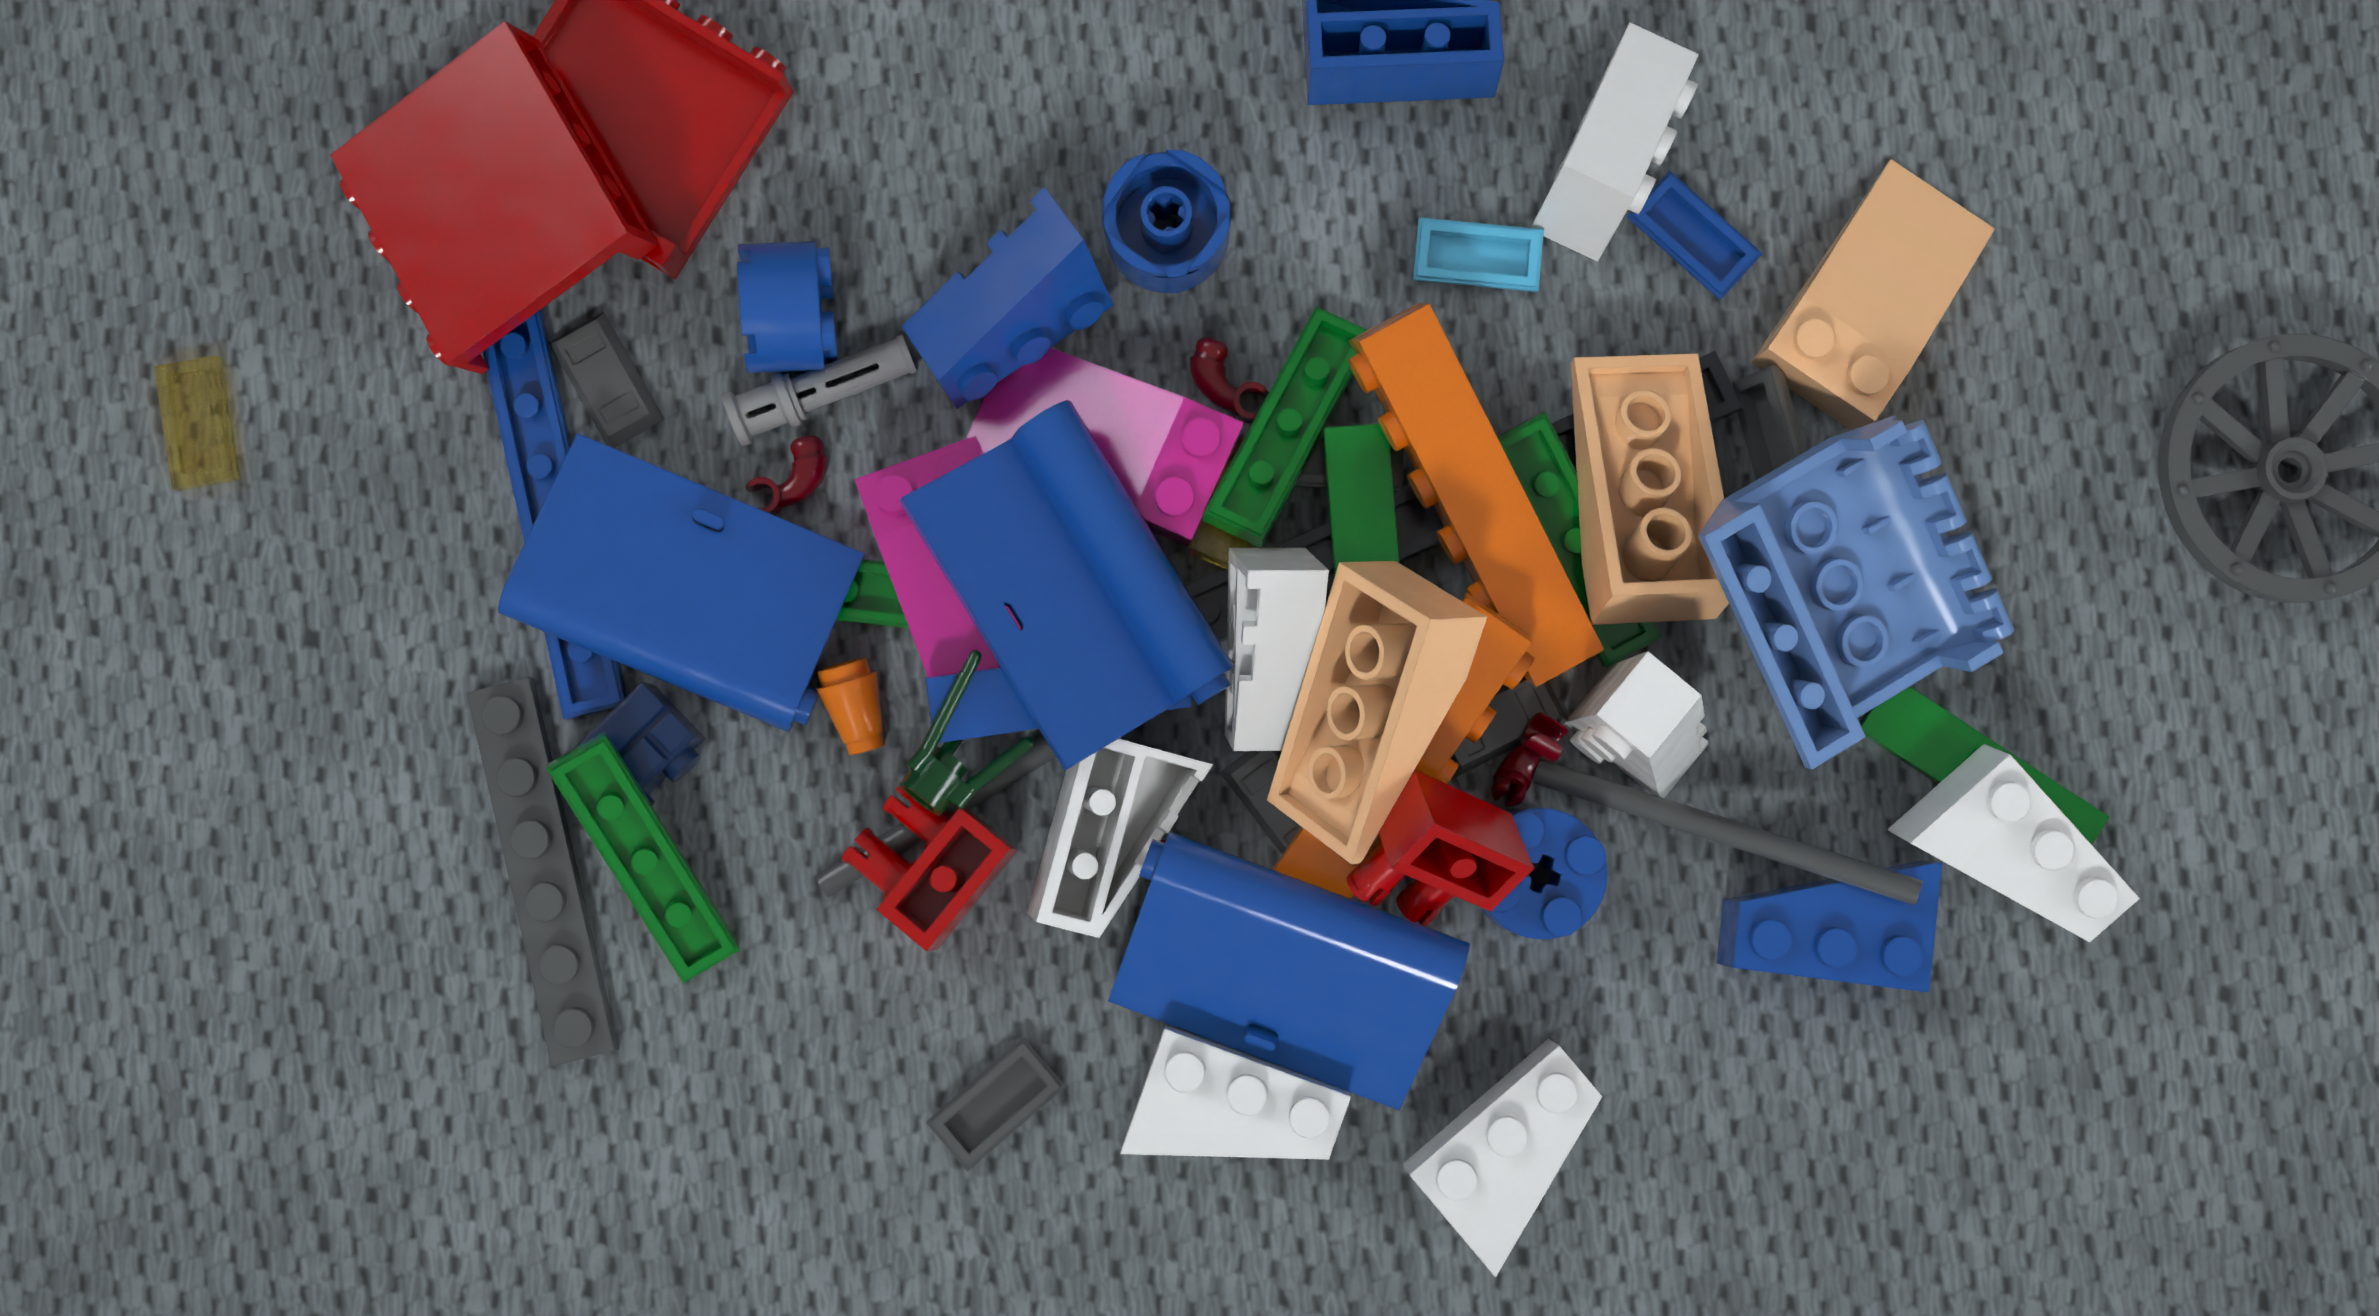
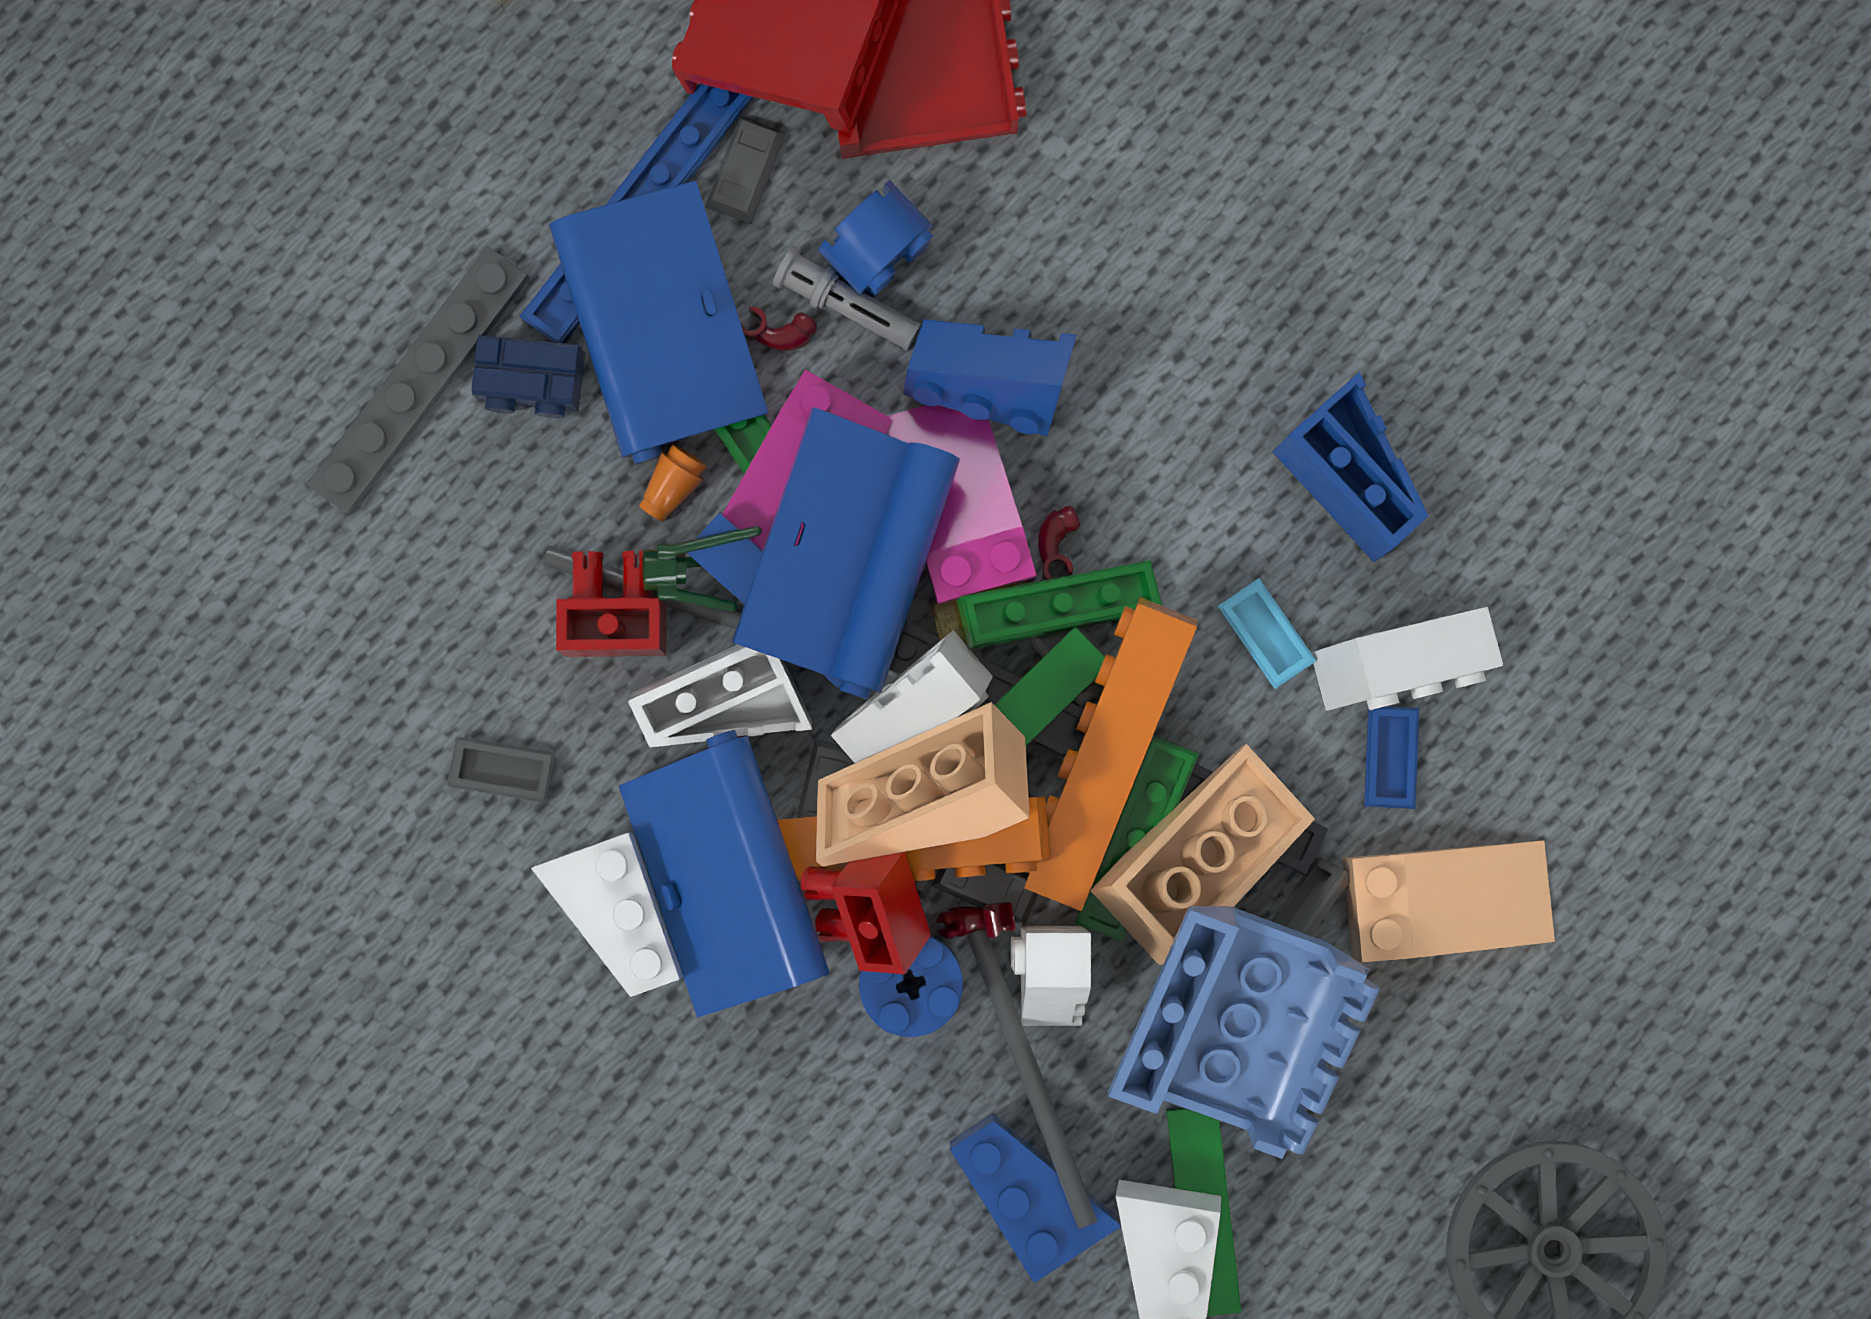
camera: 50 degrees right, 0 degrees up
green tile [546,731,740,983] -> none
blue brick [1102,150,1231,294] -> none
white wedge [1403,1039,1602,1277] -> none

